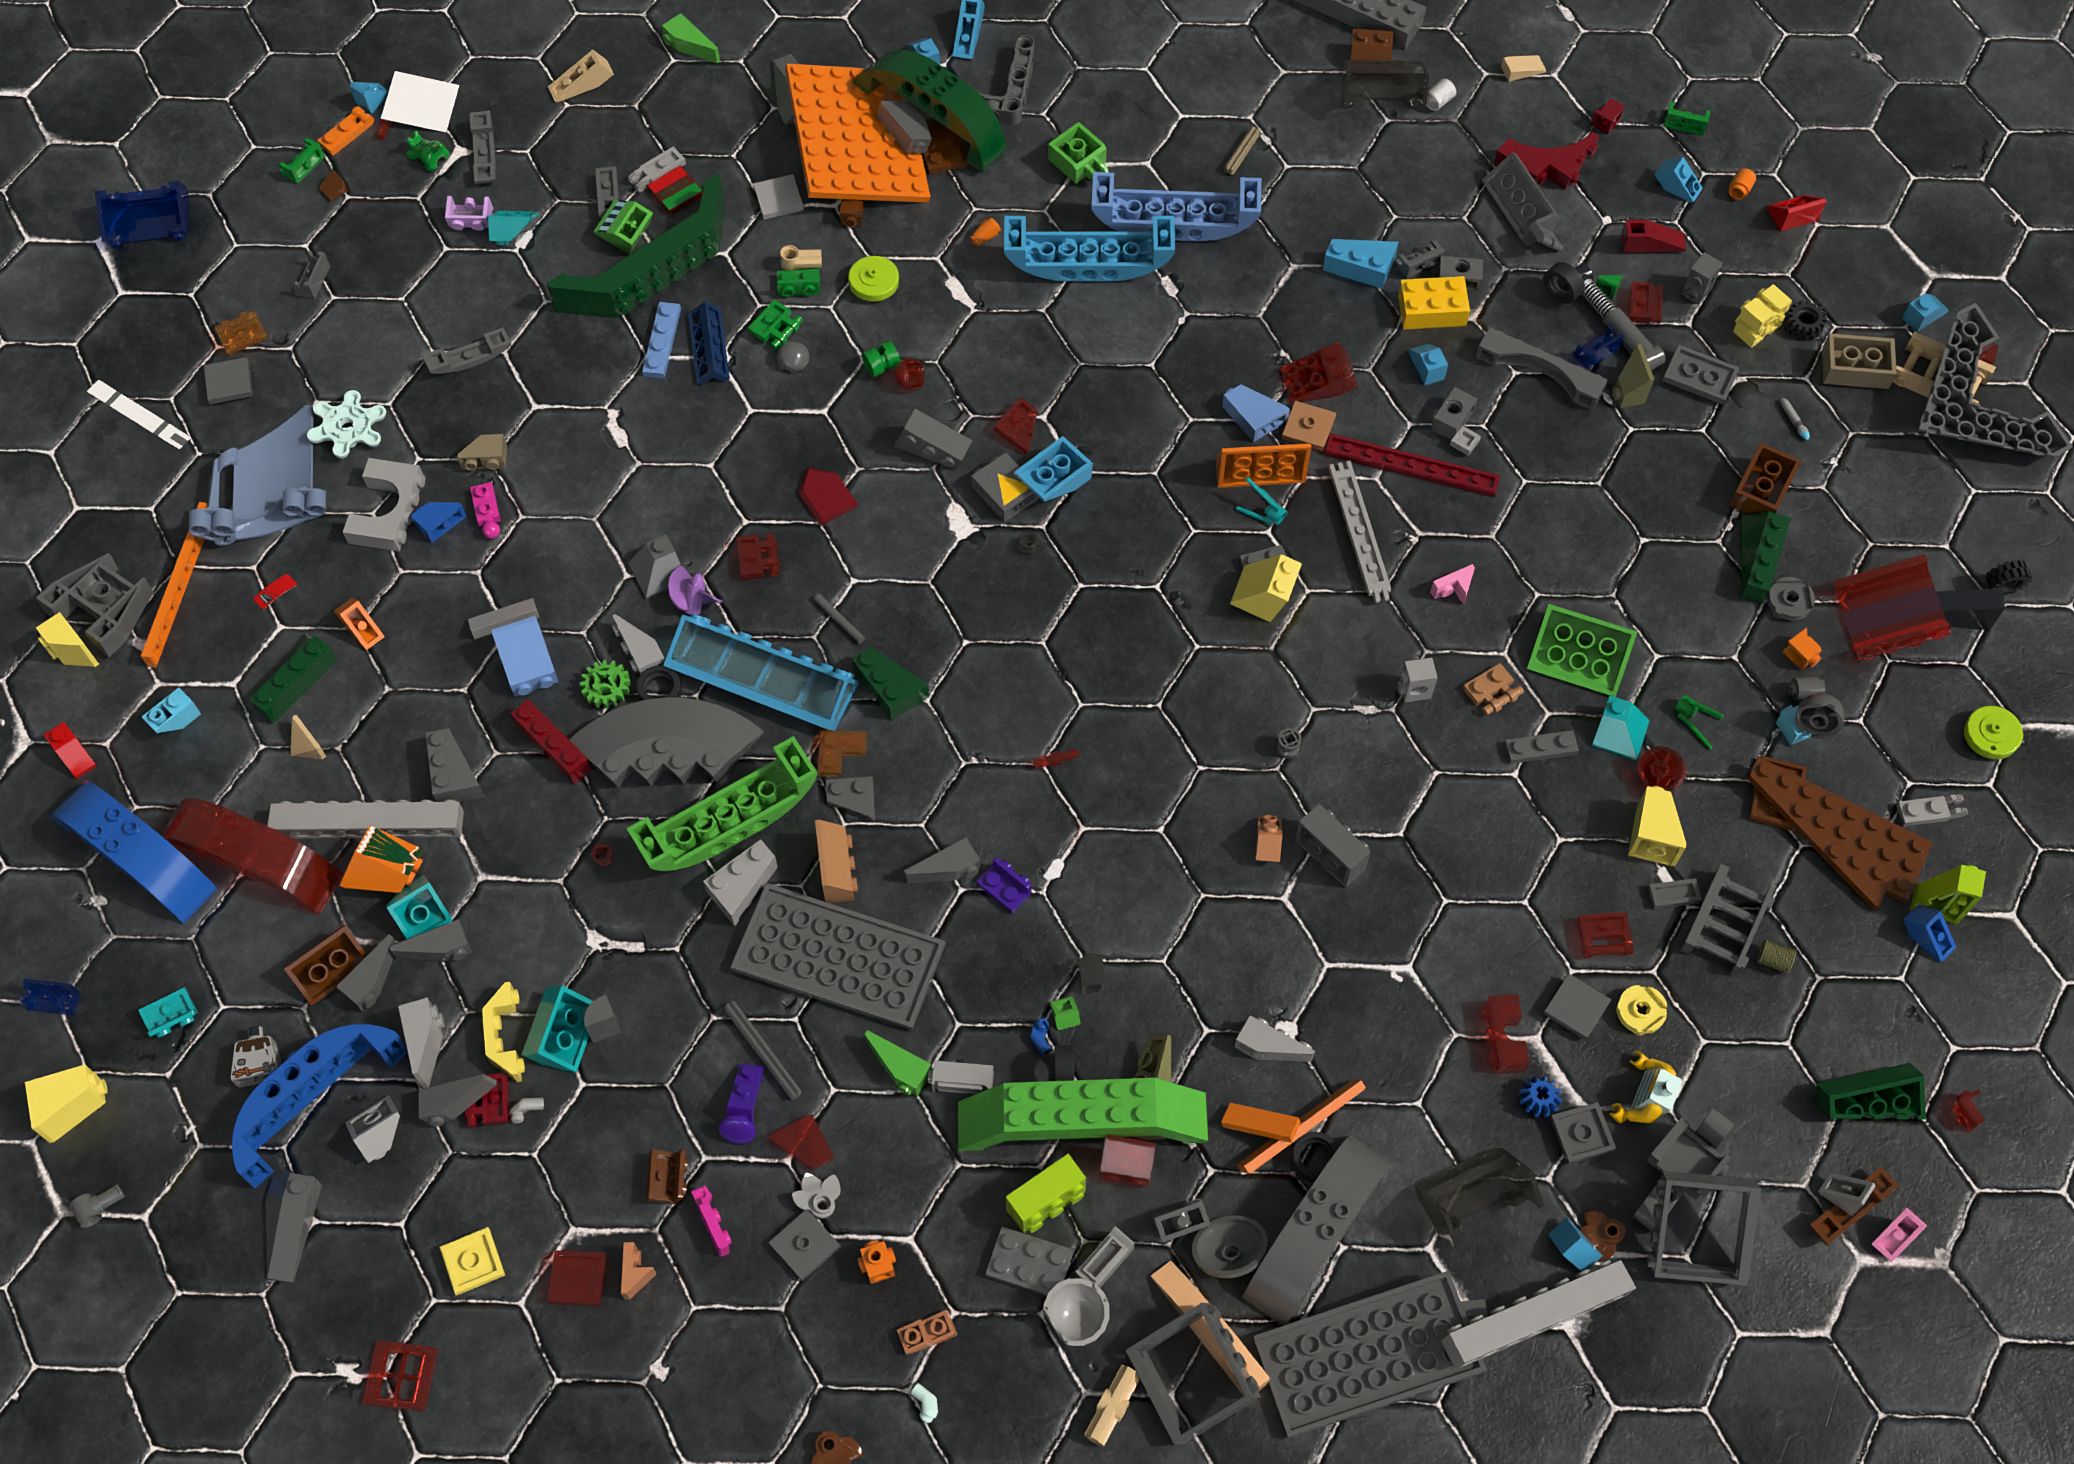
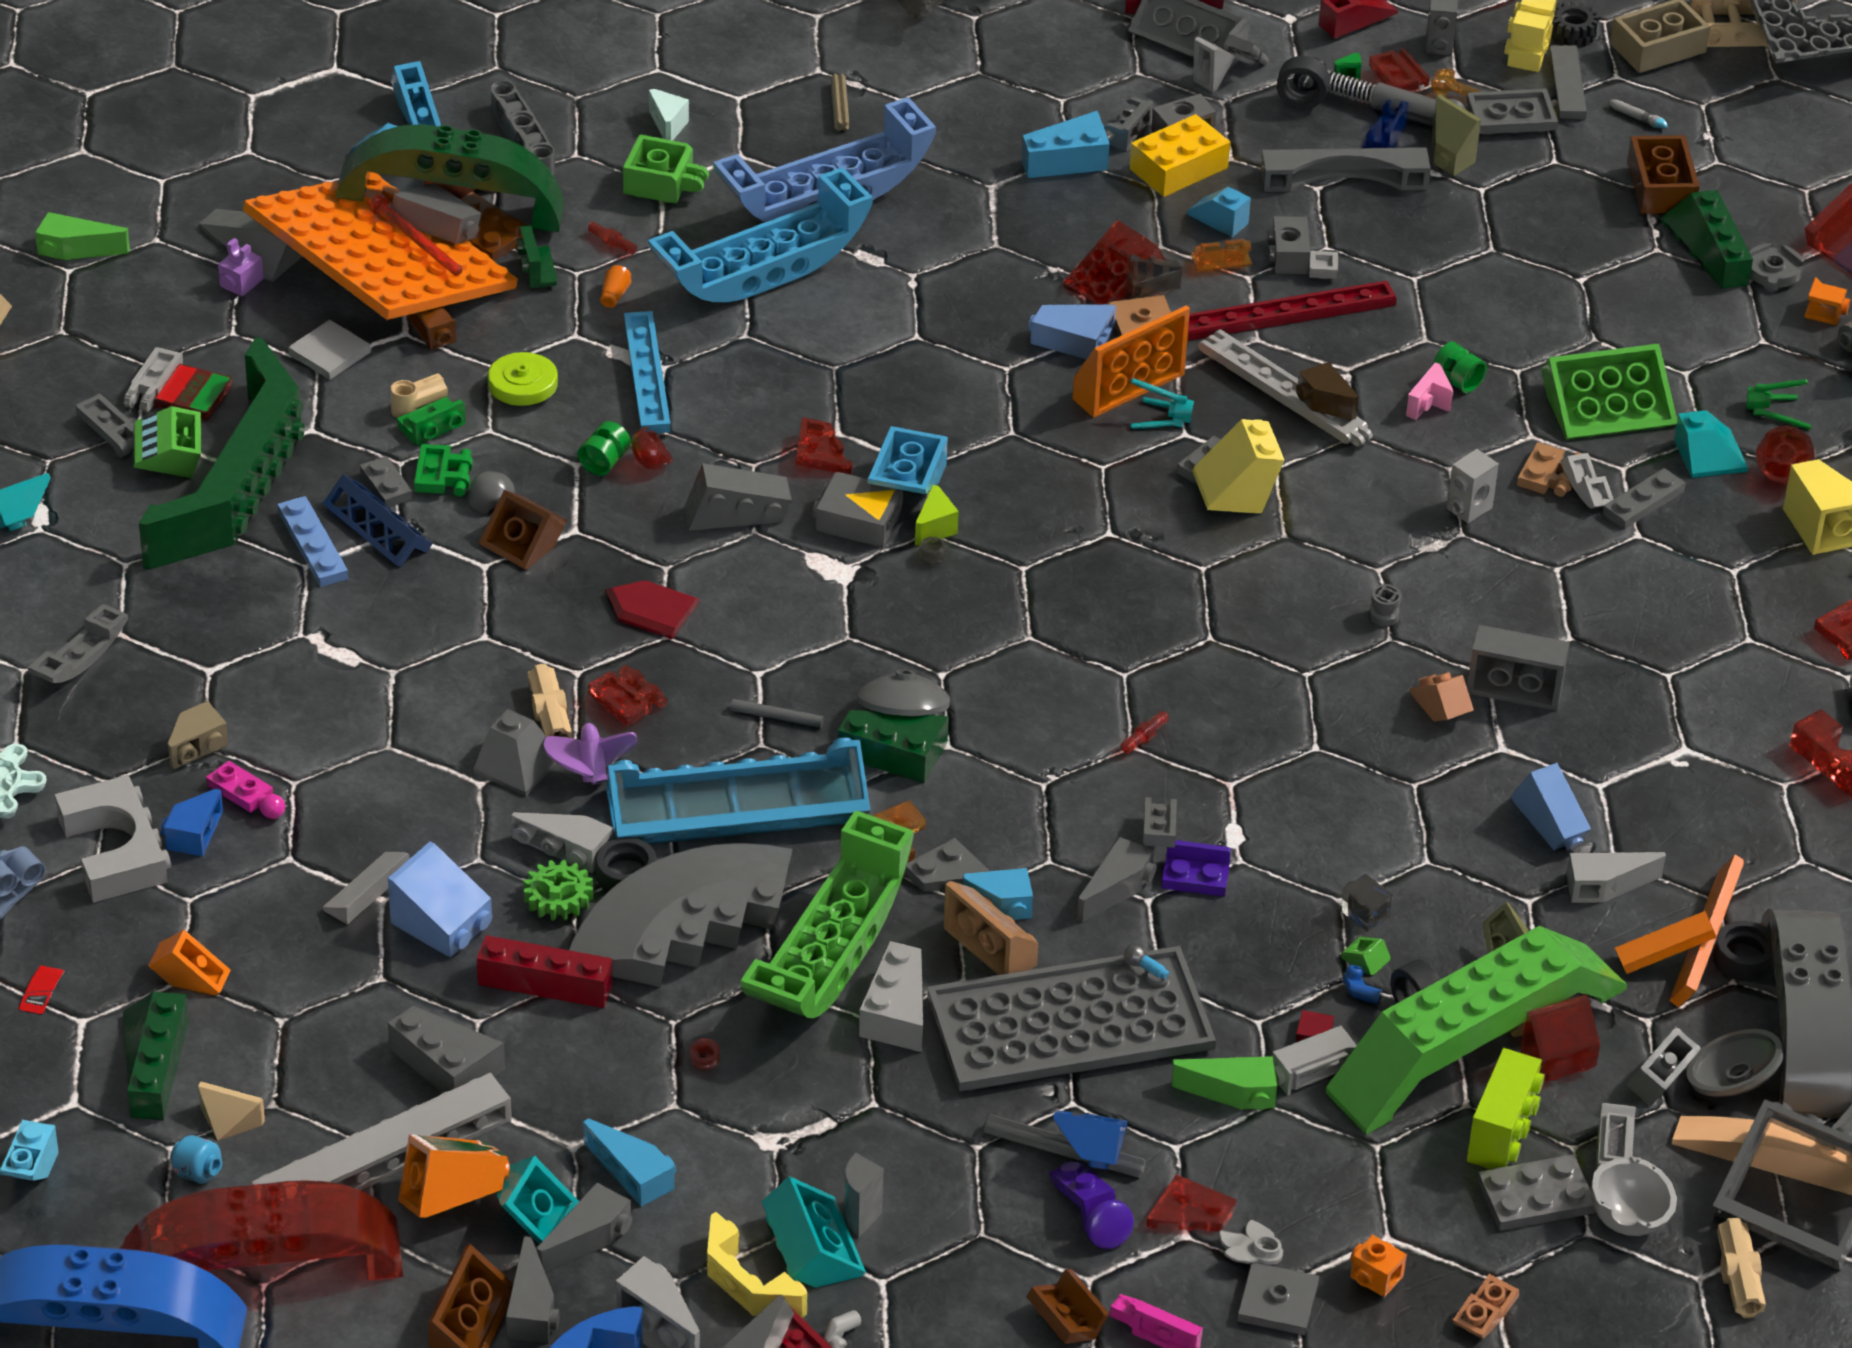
camera: 35 degrees left, 20 degrees down
none -> dark azure head [170,1135,222,1184]
none -> medium lavender brick [218,238,264,296]
none -> dark grey plate [360,456,413,507]
none -> clear red bar [369,195,462,276]
none -> reddish brown slope [478,490,567,569]
none -> dark green bracket [516,225,558,289]
none -> tan piece [528,664,572,738]
none -> dark azure slope [583,1119,676,1207]
none -> clear red bar [588,221,637,255]
none -> dark azure plate [624,311,670,434]
none -> light aqua slope [649,89,689,141]
none -> dark grey dish [857,669,950,716]
none -> lime slope [915,485,959,546]
none -> dark azure slope [963,868,1033,920]
none -> blue slope [1053,1111,1127,1169]
none -> piece [1124,944,1170,980]
none -> clear smoke wing [1126,254,1182,300]
none -> dark grey hinge [1143,797,1177,848]
none -> clear orange hinge [1191,238,1252,272]
none -> light grey slope [1193,37,1235,93]
none -> dark brown slope [1296,362,1359,420]
none -> dark red tile [1296,1010,1335,1042]
none -> clear orange bar [1431,68,1482,97]
none -> green wheel [1432,341,1487,394]
none -> medium blue slope [1510,763,1591,850]
none -> dark grey tile [1549,45,1587,119]
none -> light grey slope [1560,453,1614,509]

